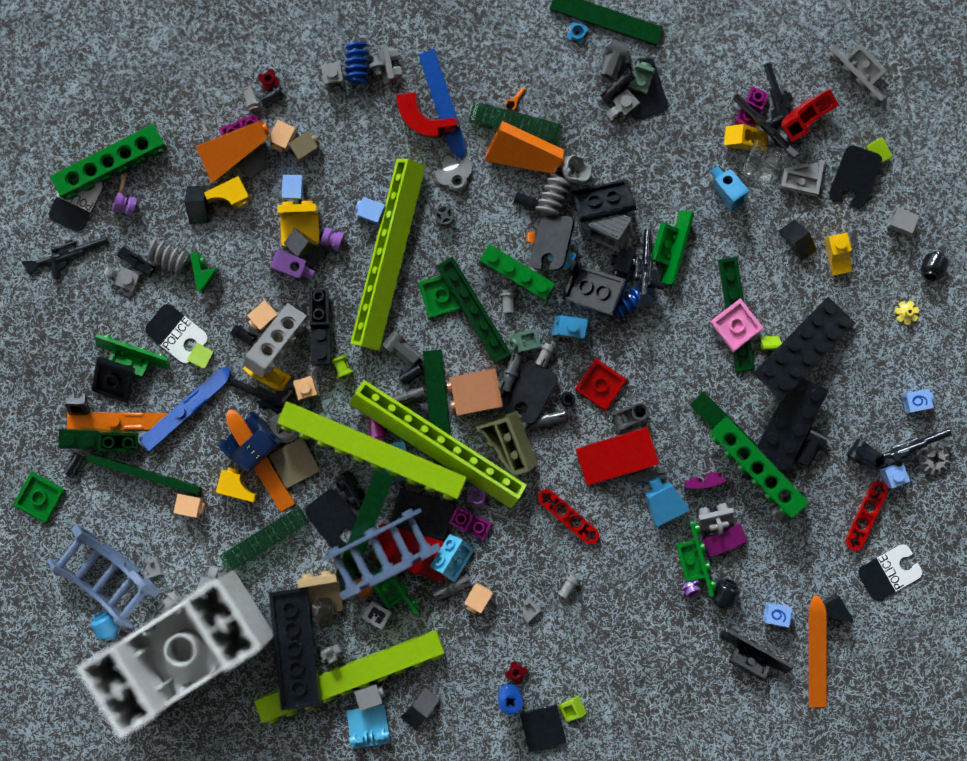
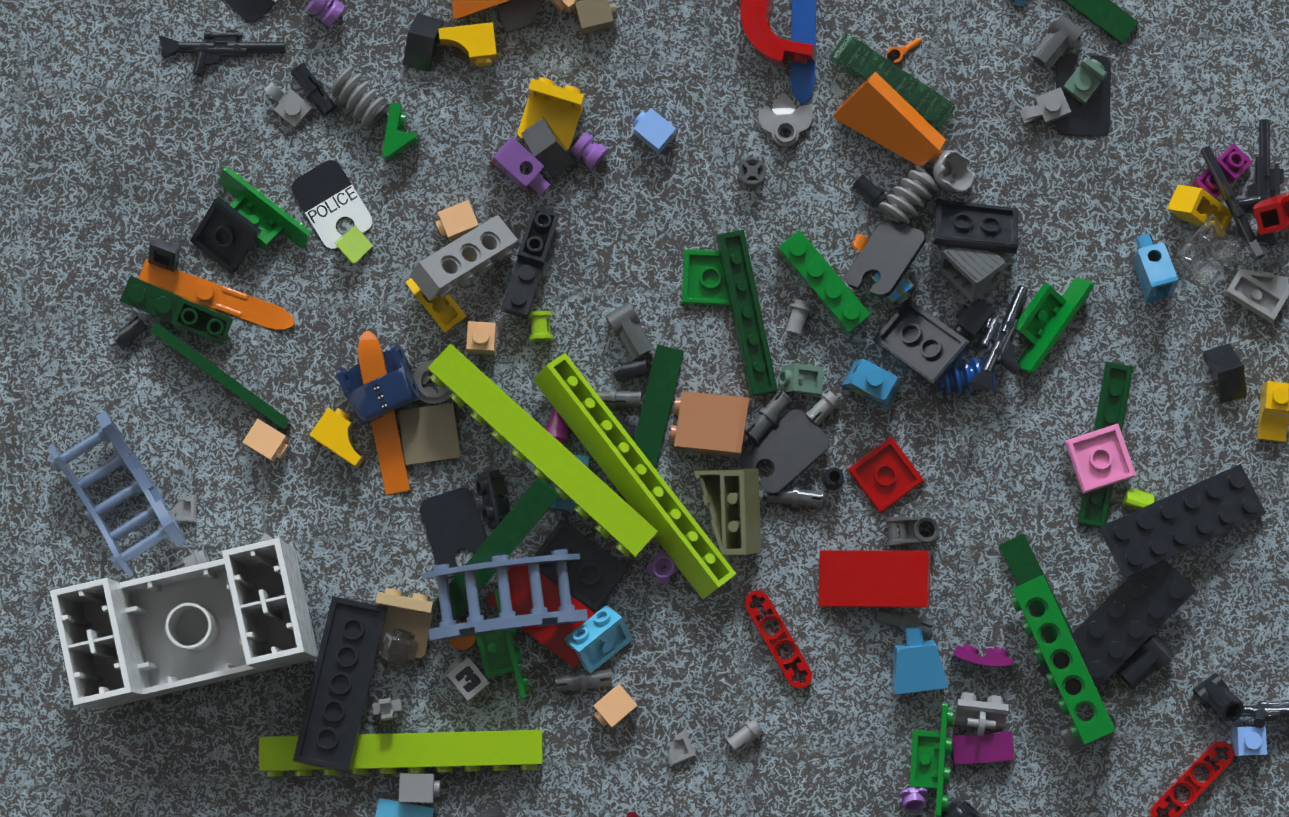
camera: 20 degrees right, 5 degrees down
green tile [12,471,66,523] -> none
dark azure head [91,610,120,641] -> none
piece [139,367,231,452] -> none
clear green beam [219,506,309,572] -> none
black pin [230,325,256,346] -> none
black piece [230,378,313,414] -> none
light blue brick [282,175,304,204] -> none
lime brick [350,159,426,351] -> none
magenta slope [449,506,492,541] -> none
black pin [600,69,636,104] -> none

